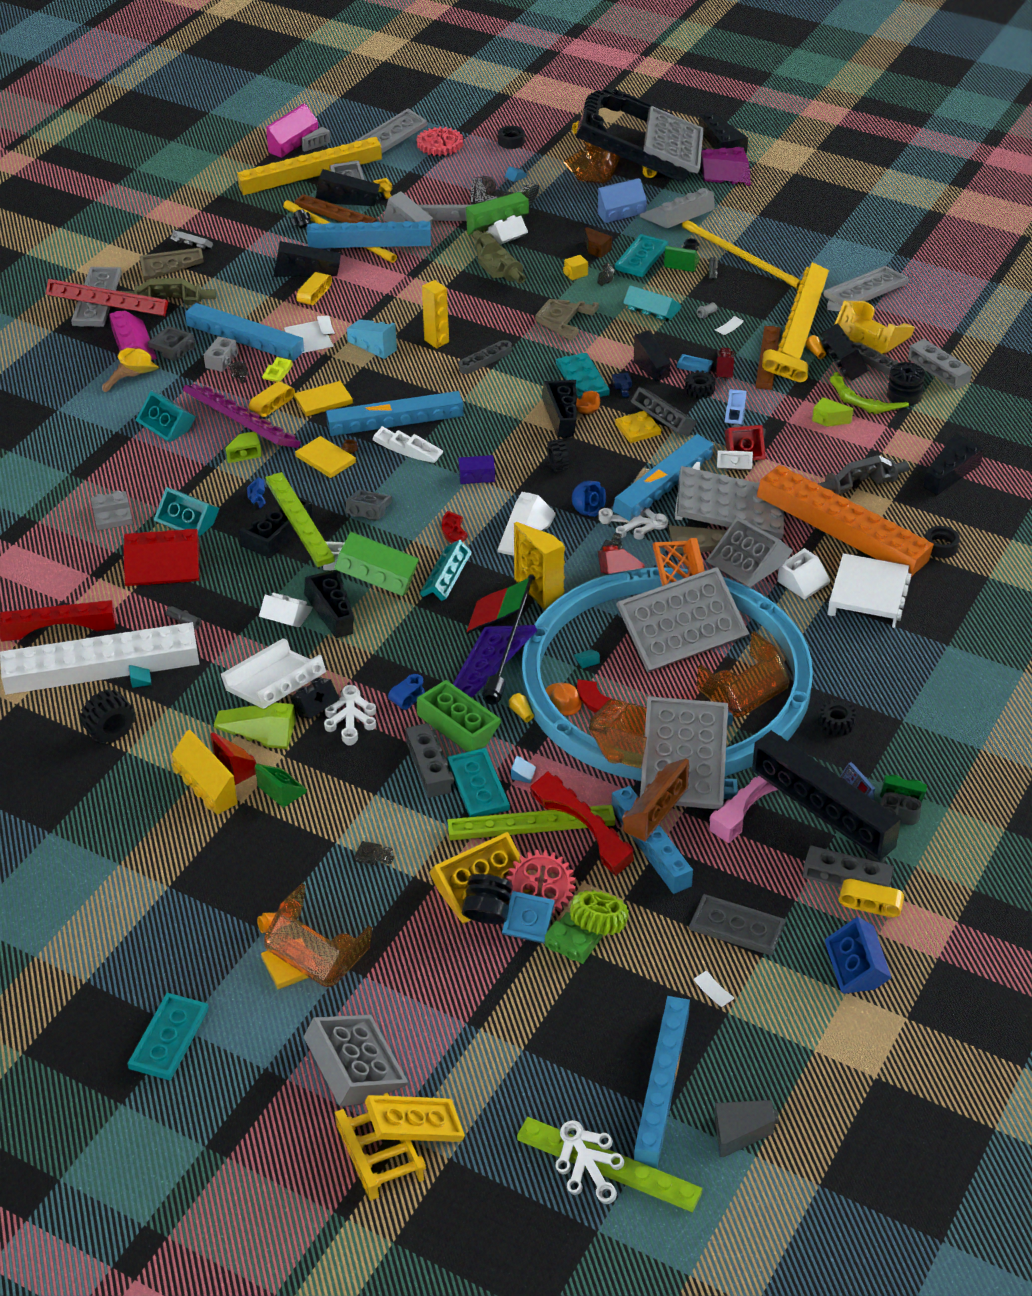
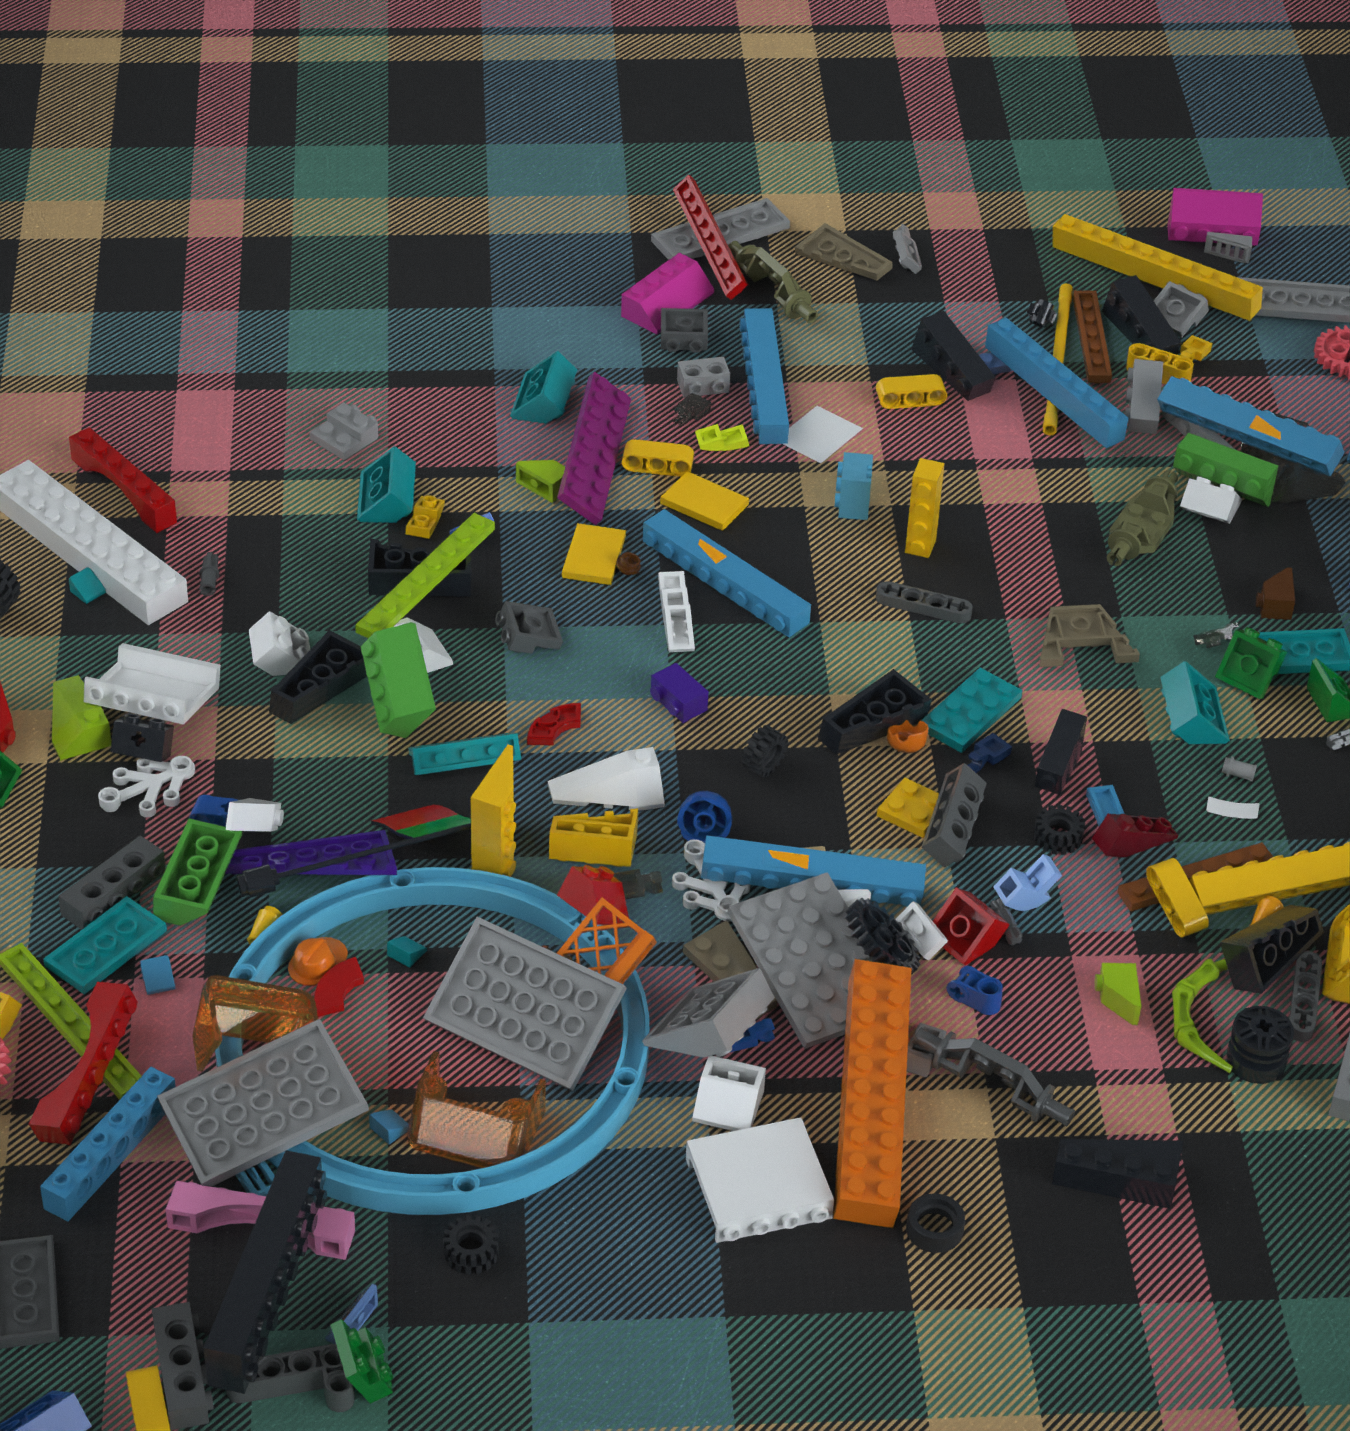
camera: 55 degrees right, 0 degrees up
yellow hat [102,348,159,392] -> none
red slope [124,529,200,586] -> none
white sticker [317,316,335,334] -> none
yellow brick [563,255,588,280] -> none
dark orange slope [622,758,689,842] -> none
none -> white slope [226,798,284,832]
none -> yellow slope [405,495,445,539]
none -> yellow wedge [549,808,638,867]
none -> black gear [845,898,921,975]
none -> blue piece [946,965,1003,1015]
none -> yellow beam [1126,343,1194,384]
none -> dark azure brick [1157,376,1344,476]
none -> green plate [1215,627,1287,699]

